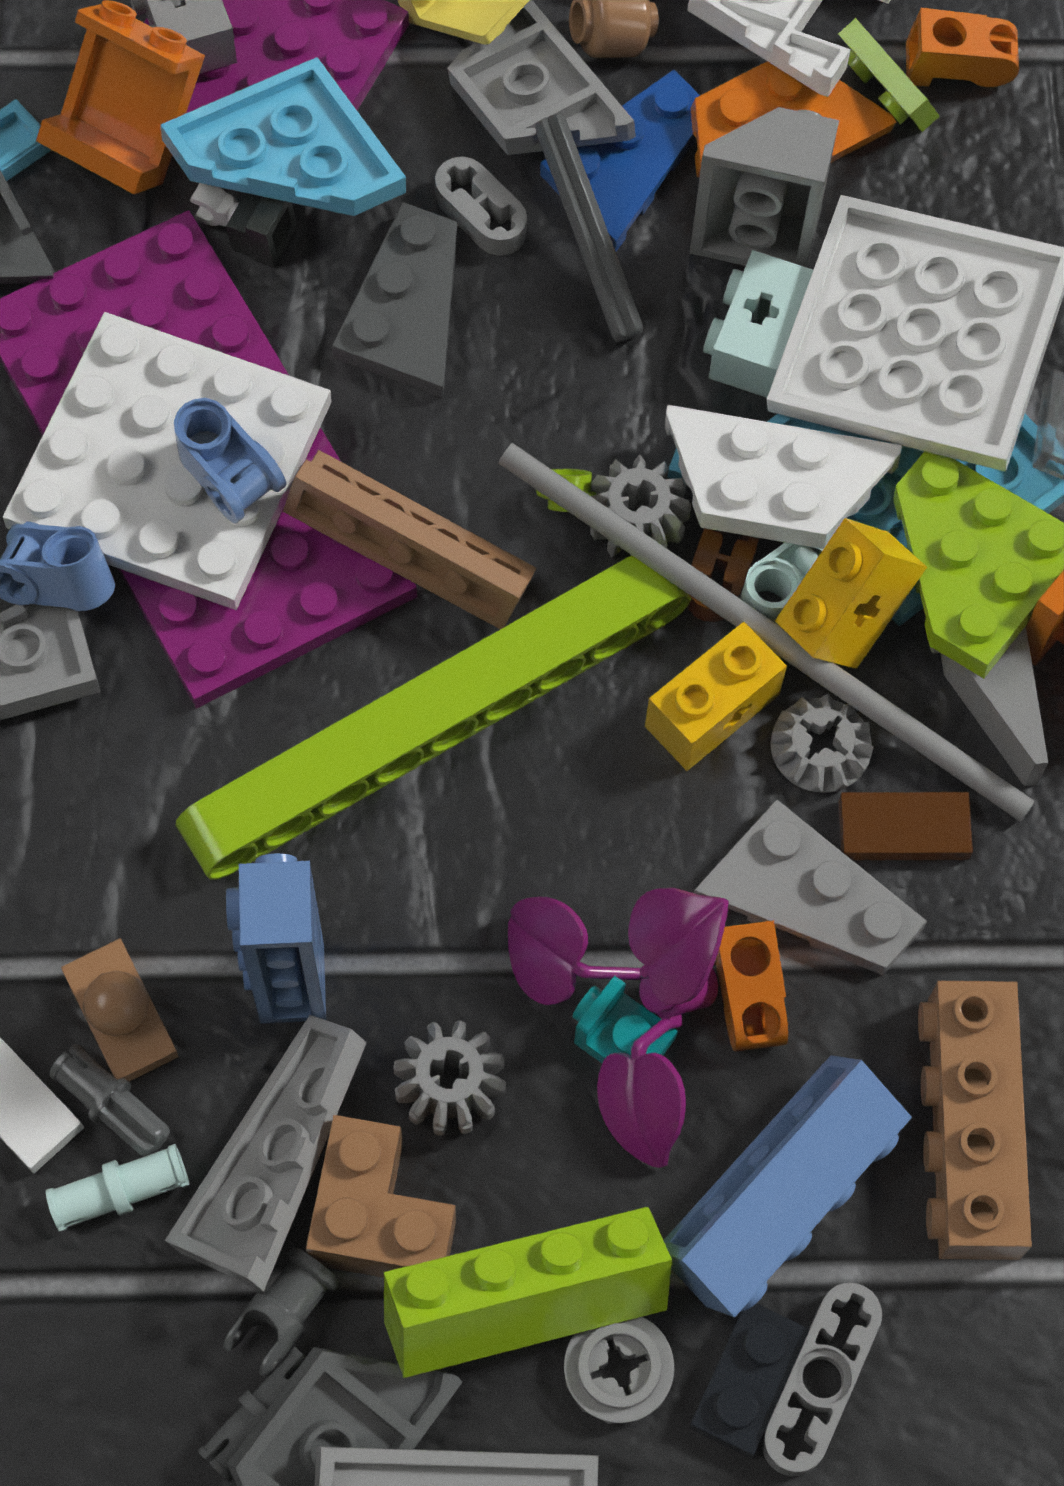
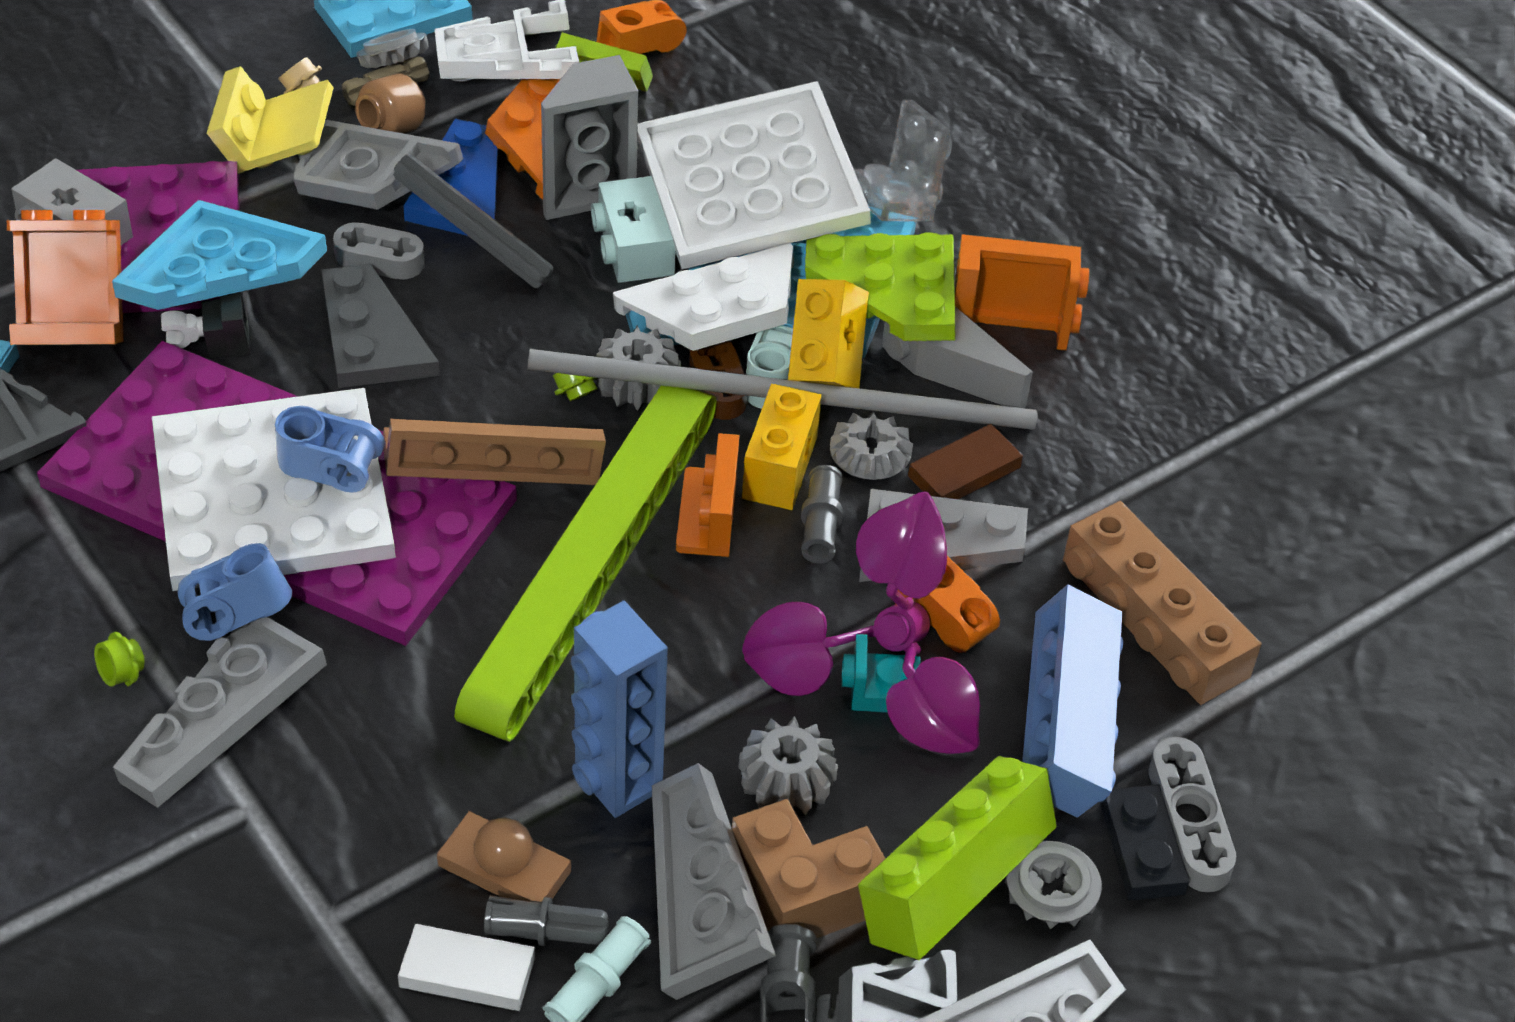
camera: 35 degrees left, 20 degrees down
none -> orange bracket [676,433,740,557]
none -> dark grey pin [801,465,843,564]

